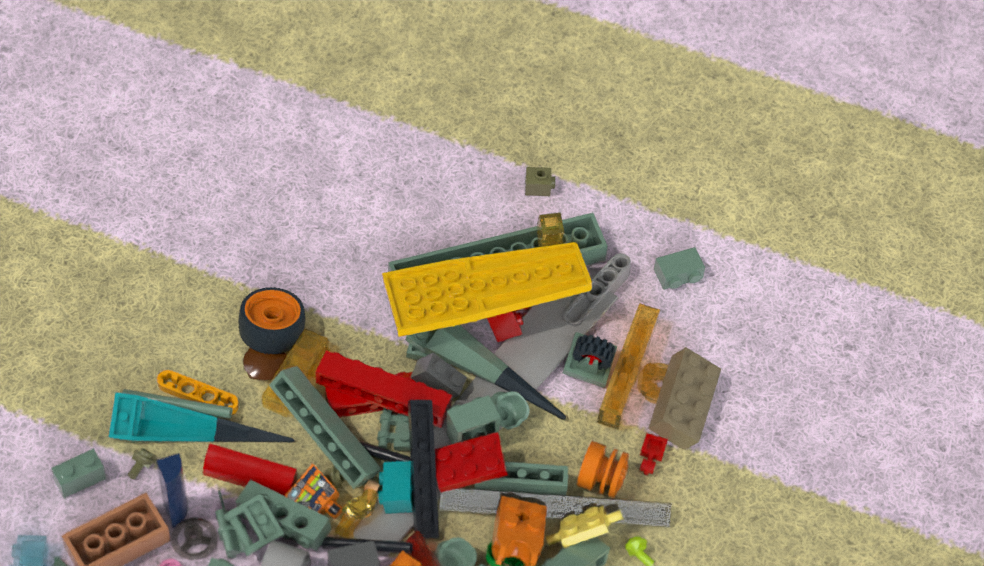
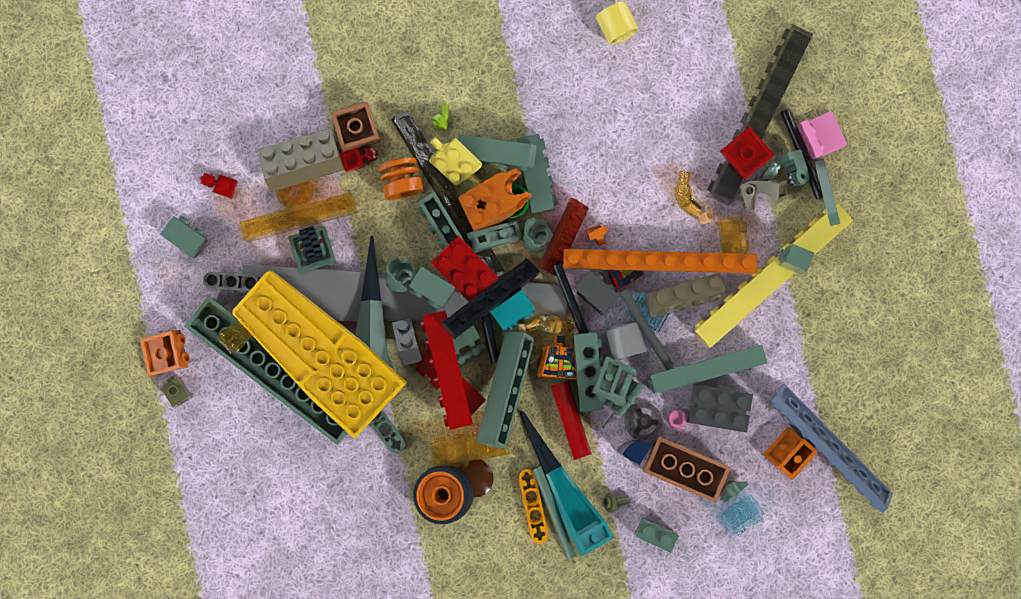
camera: 120 degrees left, 30 degrees up
none -> orange plate [140,330,190,377]
none -> red plate [200,173,238,199]
none -> nougat brick [331,102,381,152]
none -> sand green beam [370,410,405,453]
none -> sand green plate [467,221,523,253]

